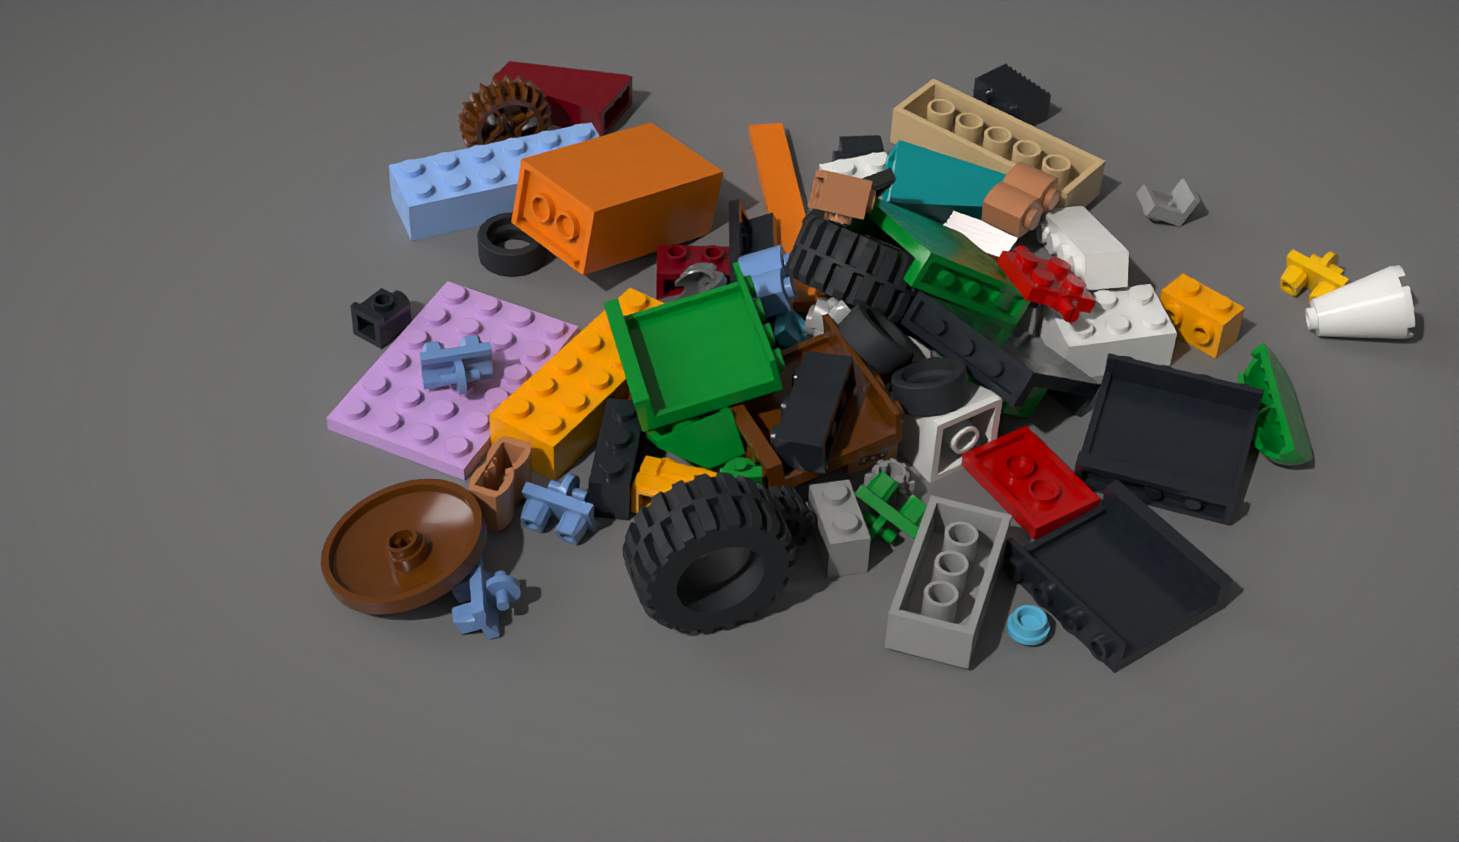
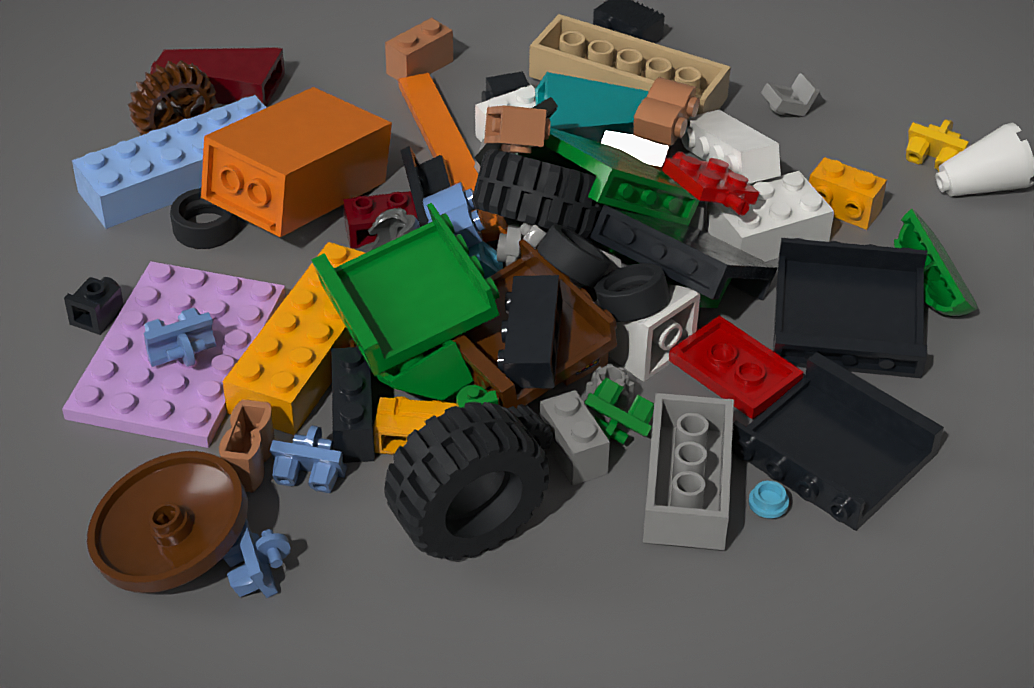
camera: 10 degrees left, 0 degrees up
none -> nougat brick [385,18,453,81]

